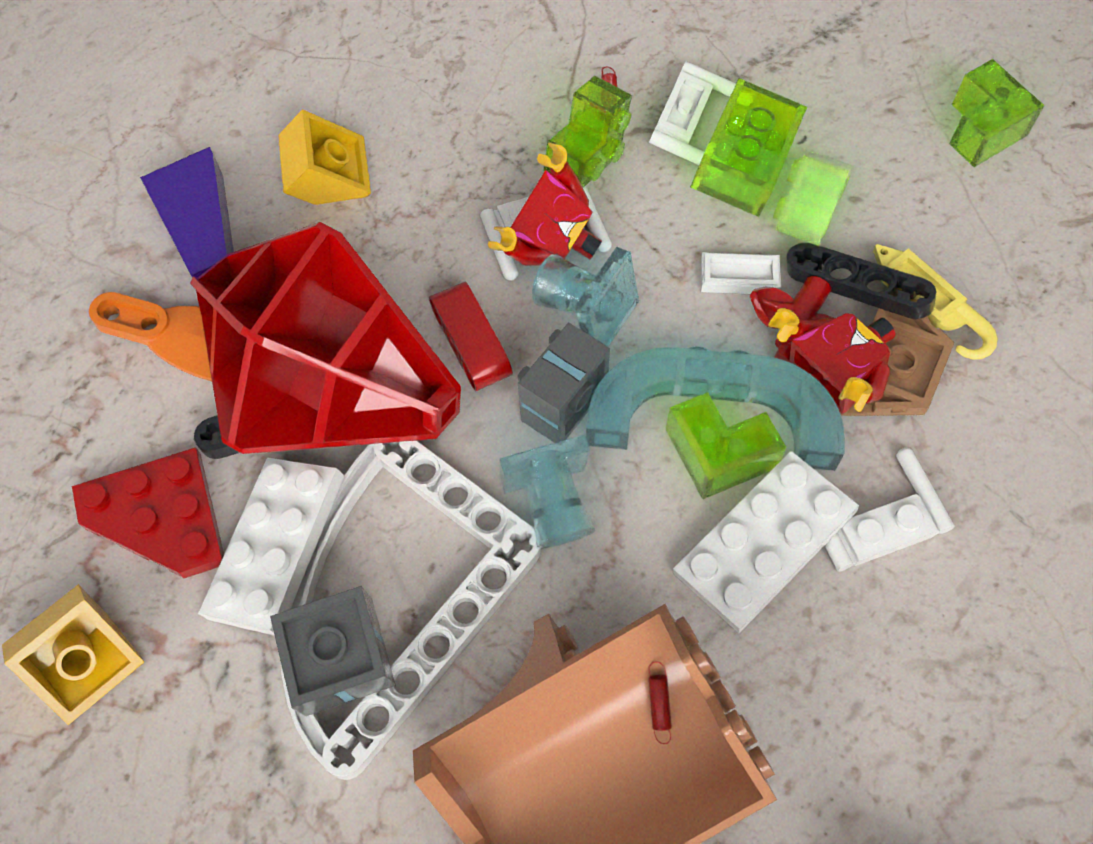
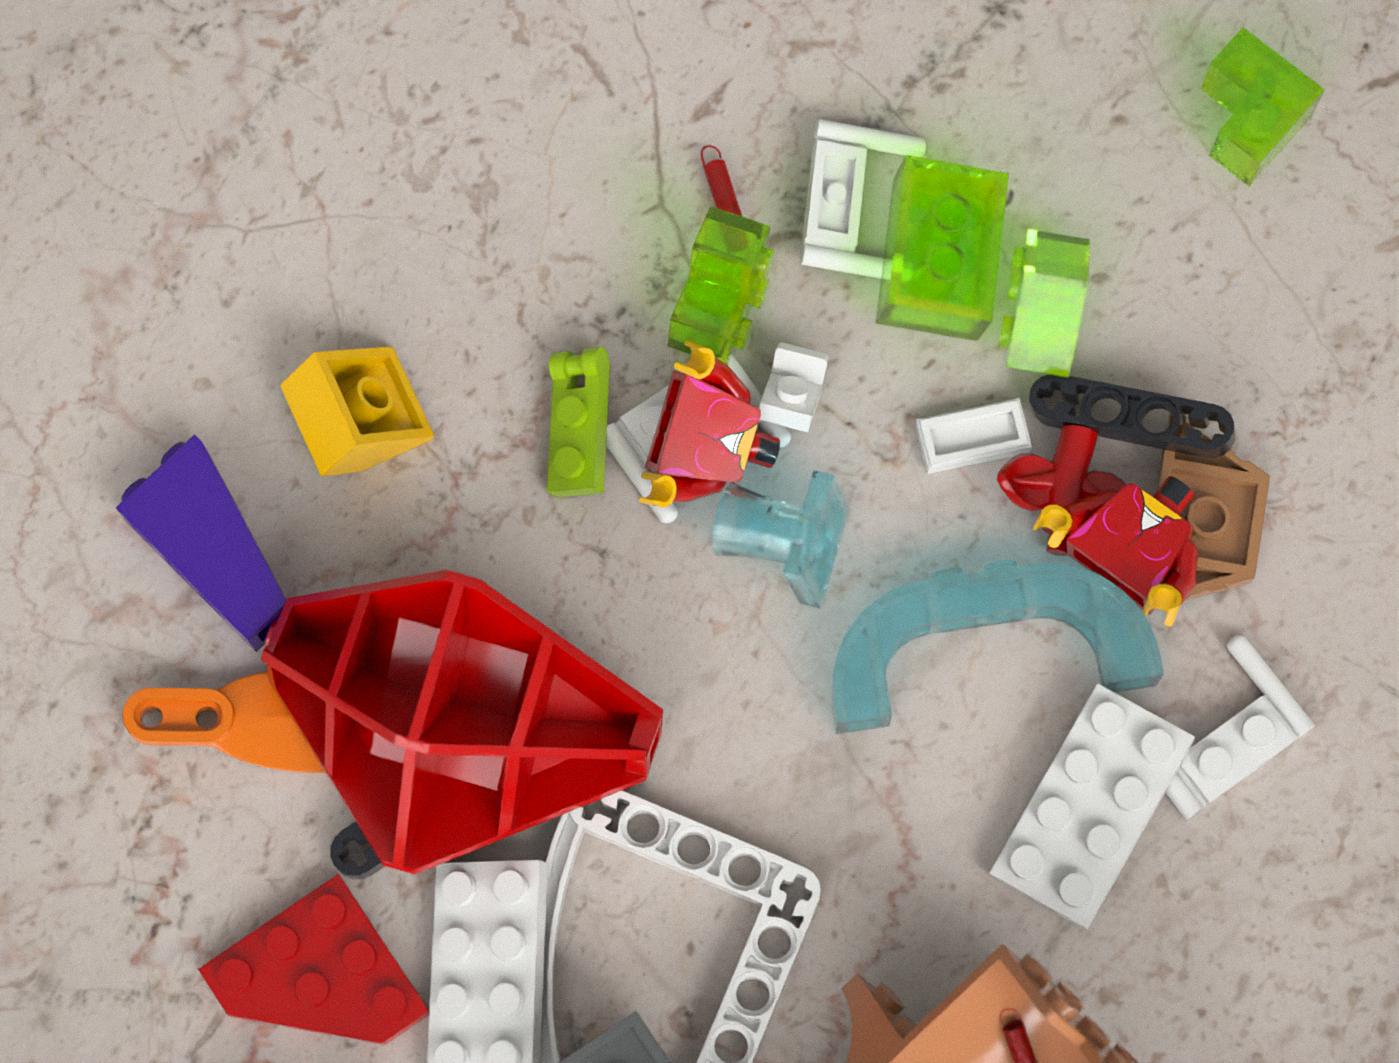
camera: 15 degrees left, 10 degrees up
red beam [429,281,513,391] -> none
clear light blue plant [499,434,595,549] -> none
dark grey container [517,322,610,447] -> none
clear neon green brick [666,392,787,499] -> none
light yellow plate [873,244,998,360] -> none
none -> lime plate [547,346,610,498]
none -> white bracket [759,342,829,432]

